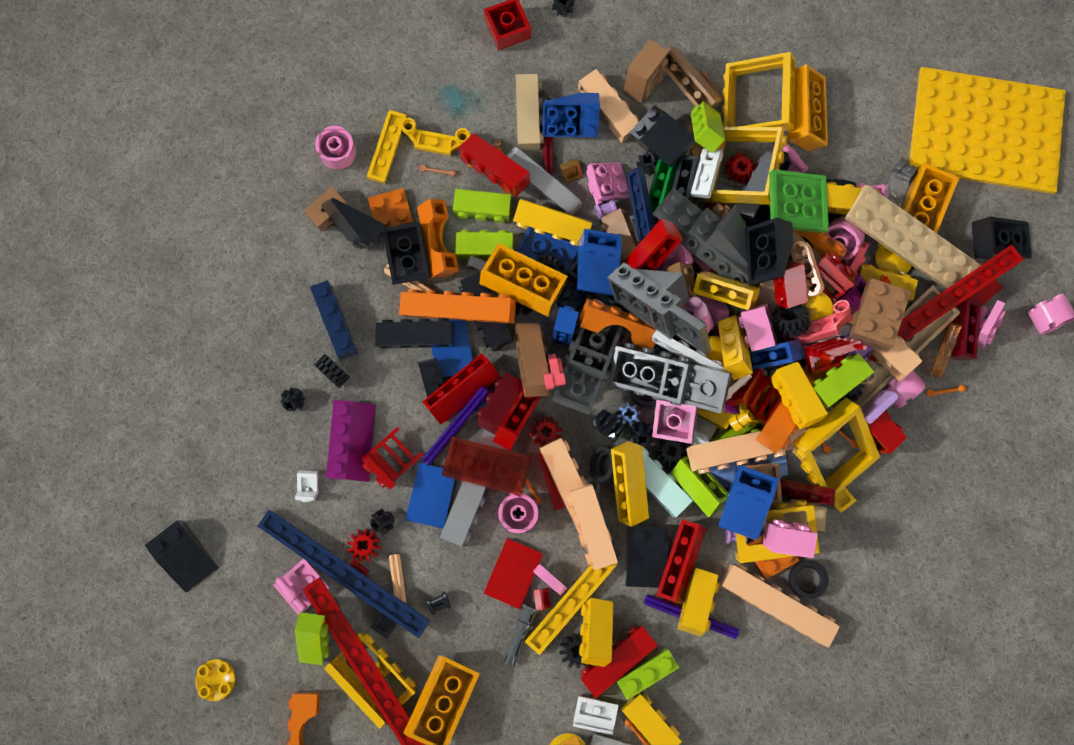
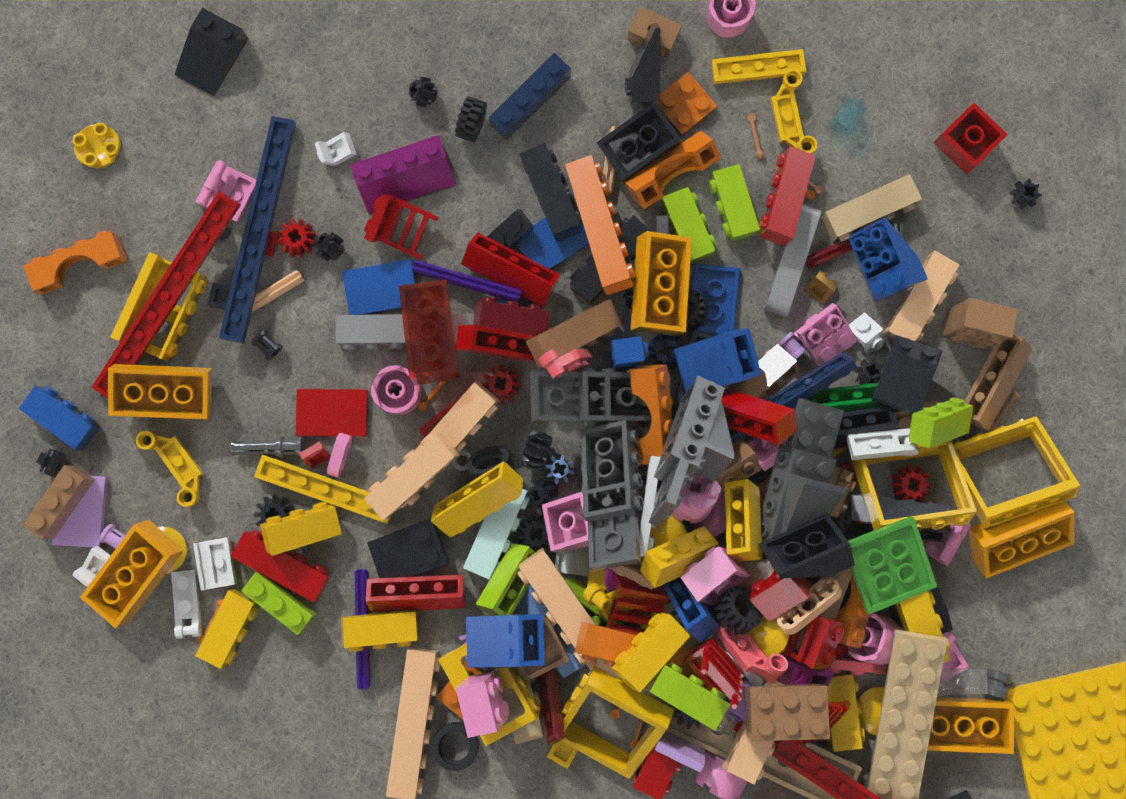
camera: 75 degrees right, 5 degrees up
lime brick [294,612,330,666] -> none
yellow brick [513,198,592,246] -> none
none -> yellow plate [136,431,204,507]
none -> white bracket [849,312,886,355]

